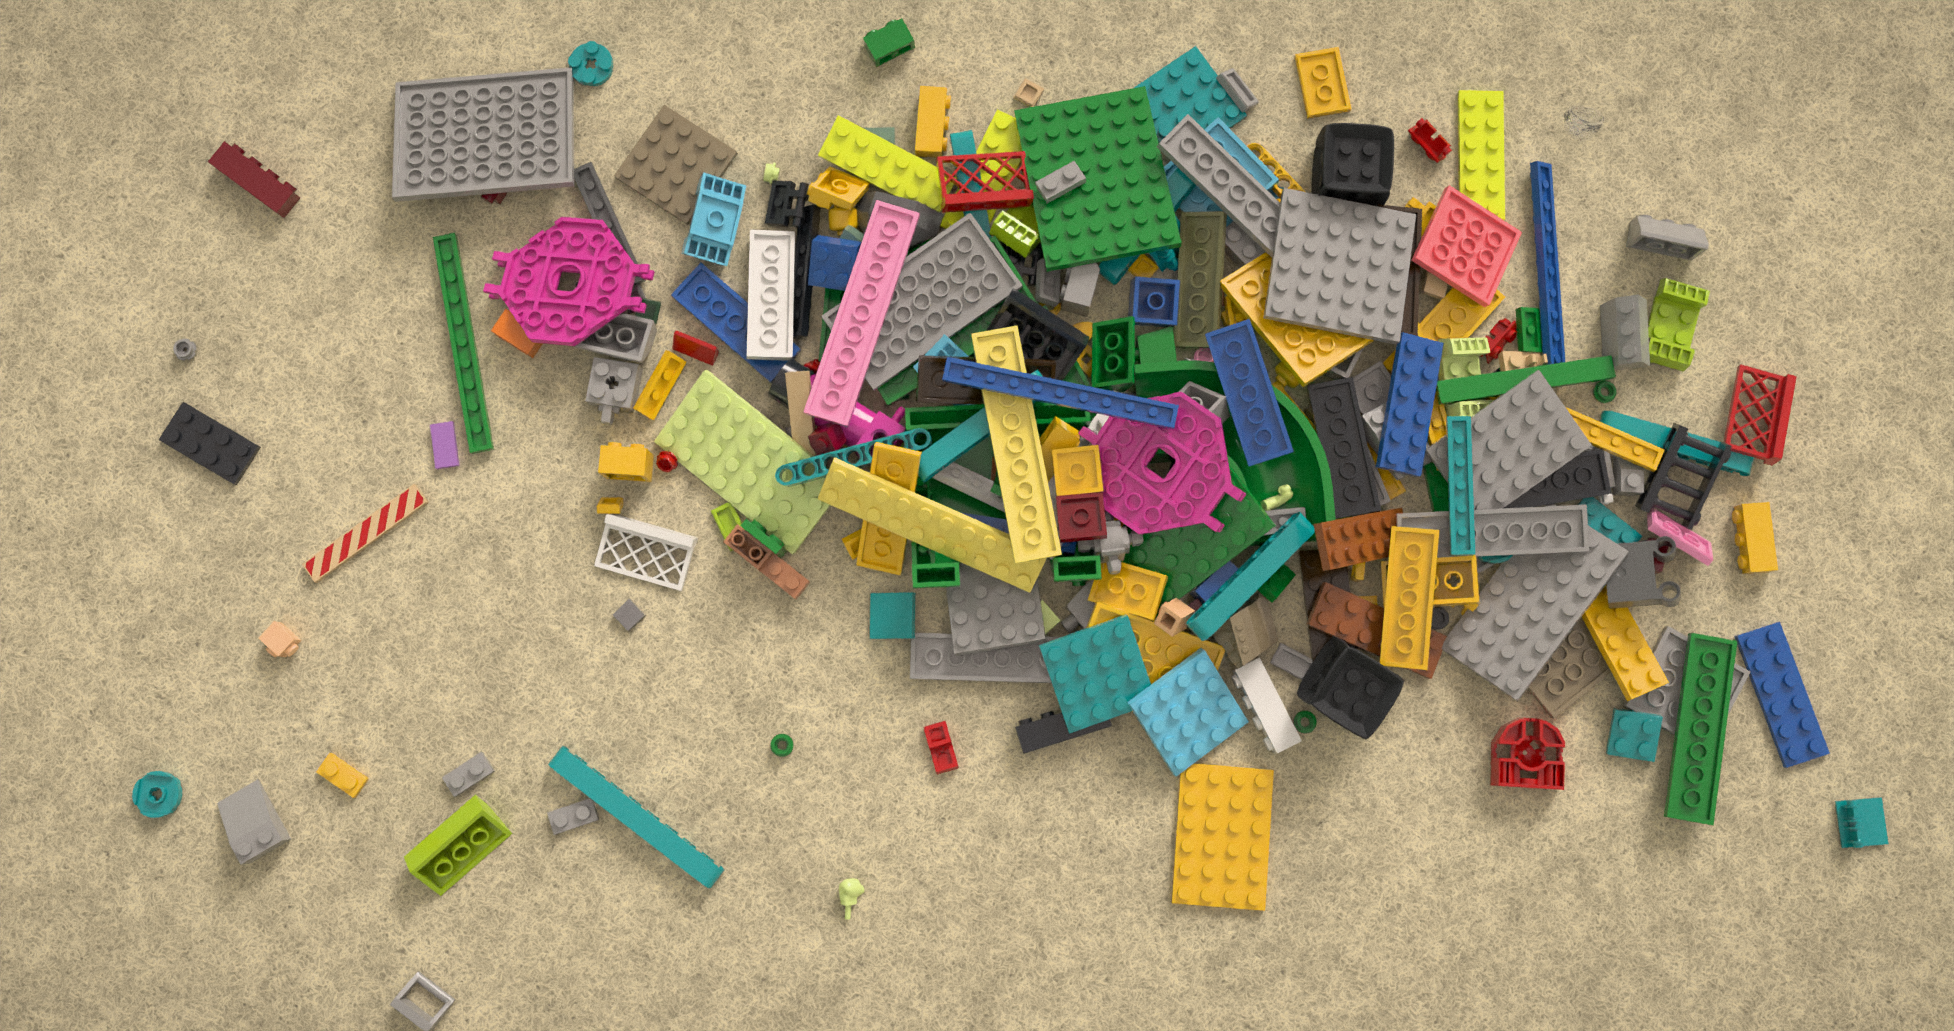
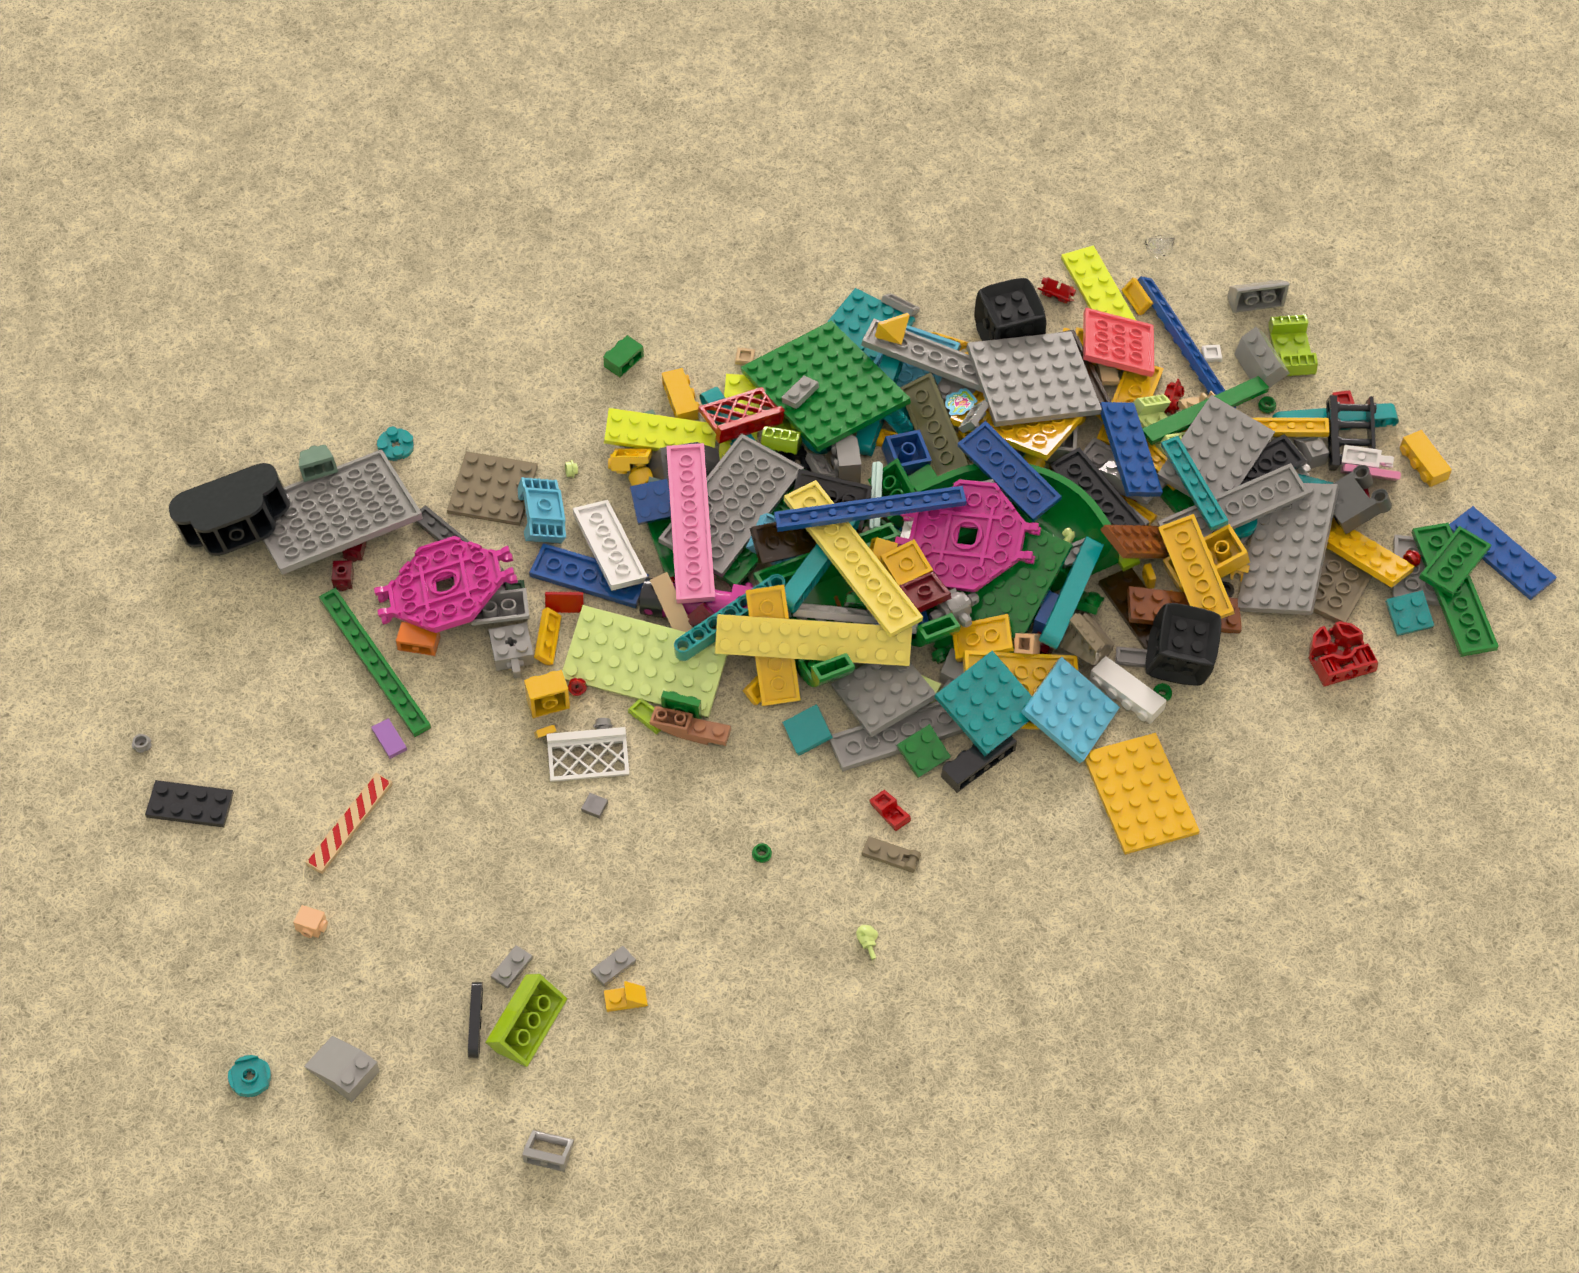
camera: 25 degrees left, 25 degrees down
dark red brick [208,141,300,218] -> none
yellow plate [316,753,369,798] -> none
teal beam [548,745,725,889] -> none
black plate [765,181,809,228] -> none
black plate [793,204,821,339] -> none
yellow tile [1294,47,1352,119] -> none
green plate [1515,307,1542,353] -> none
red fence [1723,364,1797,466] -> none
none -> black brick [169,463,290,556]
none -> sand green torso [299,445,338,482]
none -> dark red brick [331,560,354,591]
none -> black beam [468,982,483,1058]
none -> light grey plate [593,718,613,729]
none -> yellow slope [604,981,648,1012]
none -> dark tan plate [862,836,921,873]
none -> light aqua axle [869,461,883,530]
none -> yellow slope [875,313,910,345]
none -> green plate [896,724,951,778]
none -> sticker [945,388,977,415]
none -> light grey plate [959,400,989,433]
none -> yellow tile [1121,278,1153,315]
none -> white tile [1201,345,1222,362]
none -> red plate [1332,390,1355,404]
none -> white plate [1342,445,1394,469]
none -> red plate [1403,550,1421,567]
none -> green tile [1419,526,1492,598]

